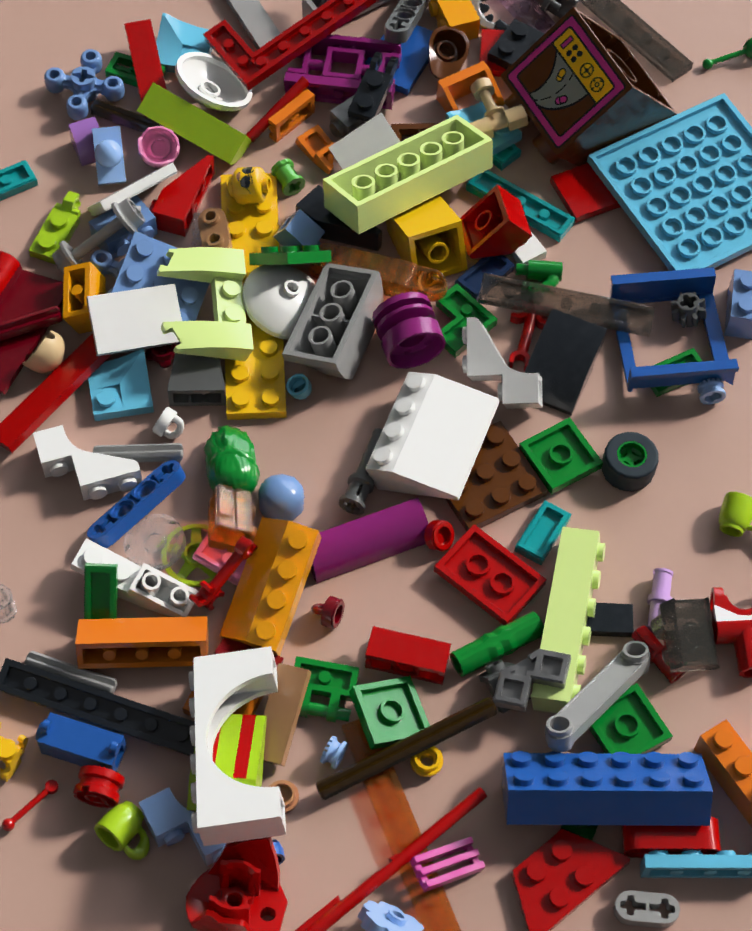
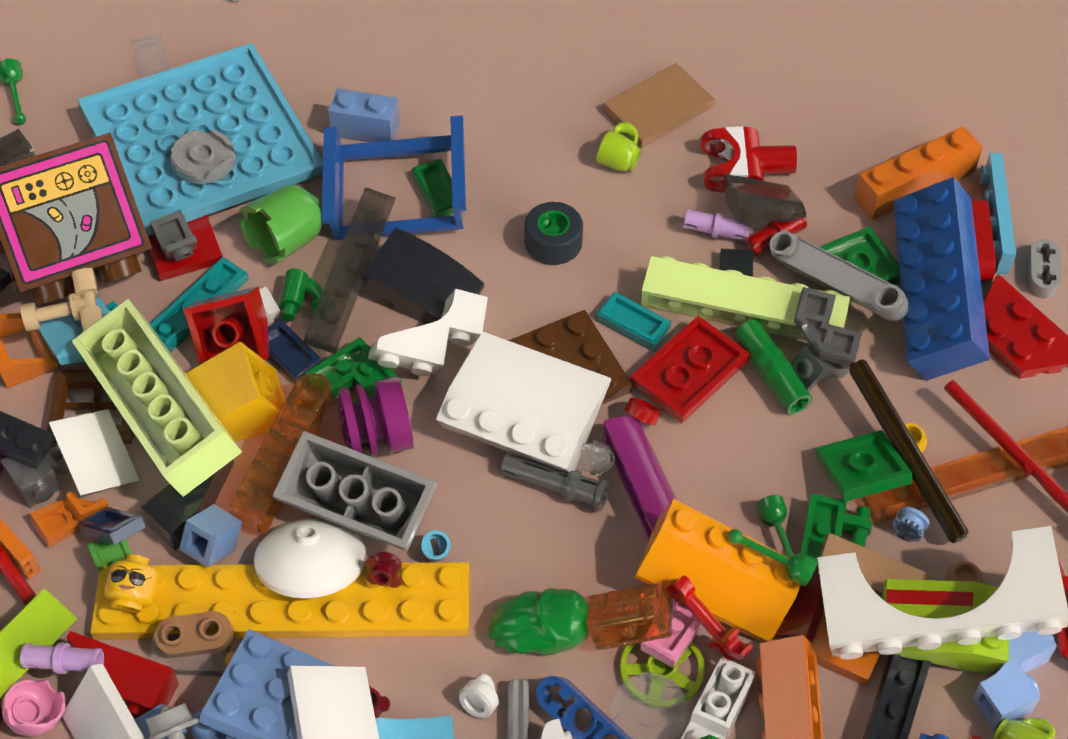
camera: 85 degrees left, 5 degrees down
yellowish green wedge [157,247,254,361] -> none
dark grey torso [168,353,226,406] -> none
green plate [249,245,332,265] -> none
medium blue hair [258,474,305,521] -> none
dark red tile [311,596,345,629] -> none
red piece [365,626,451,685] -> none
dark pink tile [410,836,486,892] -> none
red bar [508,300,552,372] -> none
green plate [519,417,603,495] -> none
dark grey gear [671,292,706,328] -> none
light blue bush [697,378,726,405] -> none
none -> lavender pin [20,643,104,674]
none -> tile [78,507,146,545]
none -> dark grey bracket [150,210,198,261]
none -> light grey tile [171,130,236,184]
none -> bright green cylinder [238,184,322,265]
none -> dark red plate [365,552,402,588]
none -> clear plate [581,440,615,476]
none -> green hinge [727,529,818,587]
none -> green hinge [756,495,794,558]

